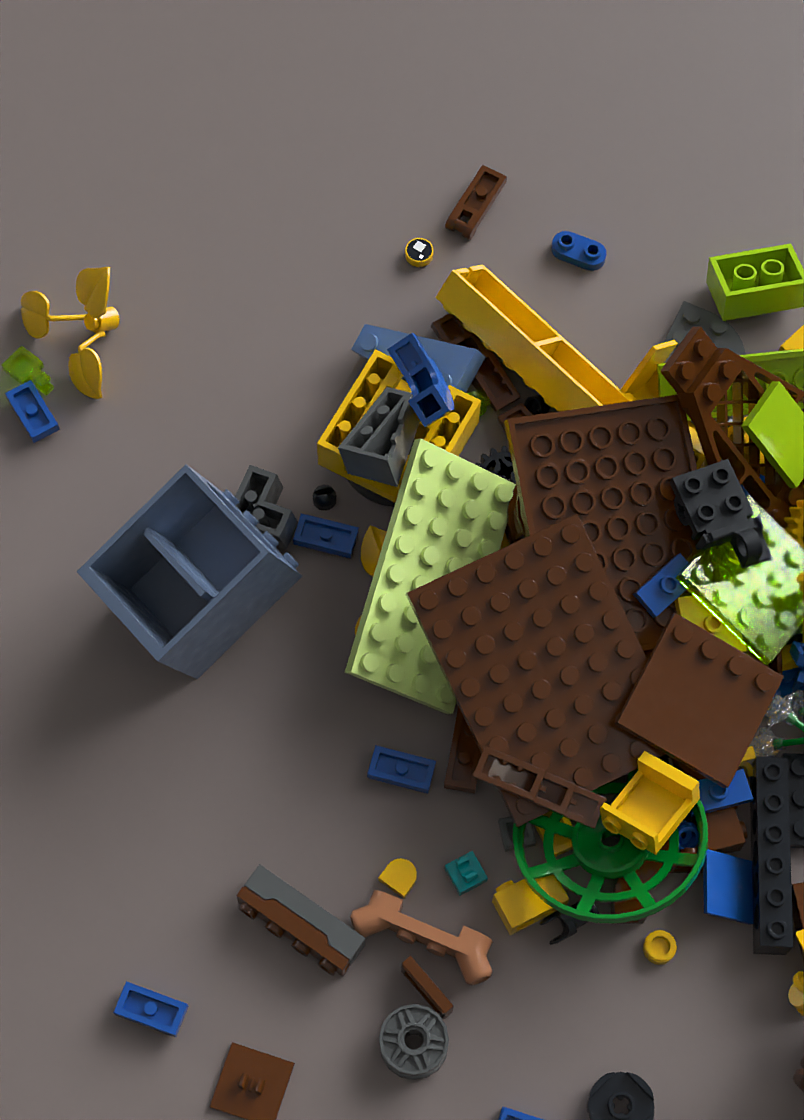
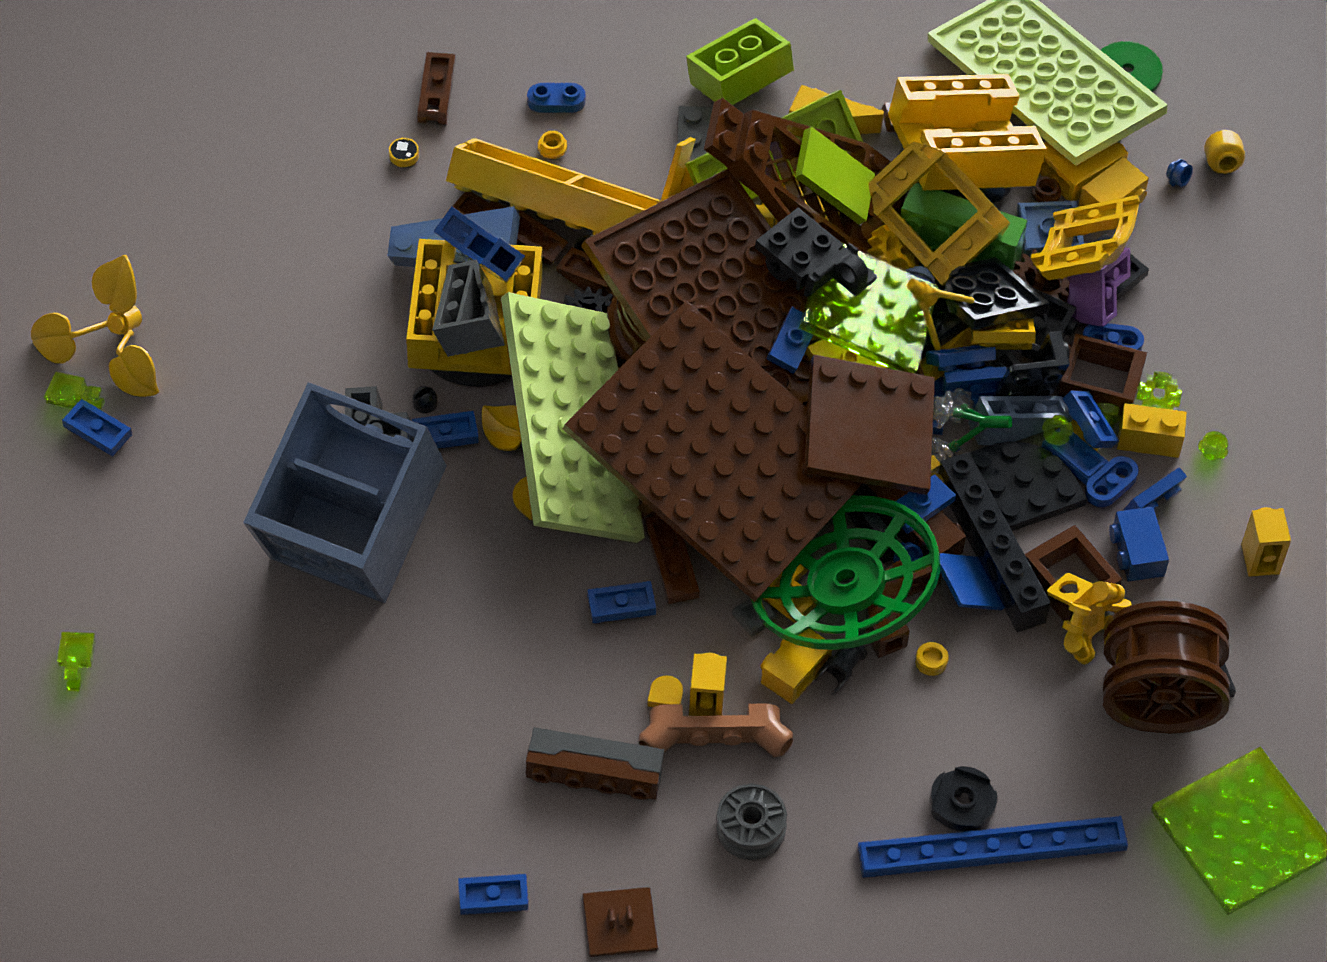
camera: 25 degrees left, 10 degrees down
reddish brown tile [401,955,454,1019] -> none
teal tile [444,850,488,896] -> none
reddish brown slope [473,746,607,829] -> none
yellow panel [600,751,700,855] -> none
none -> yellow plate [538,131,567,159]
none -> yellow brick [689,653,727,716]

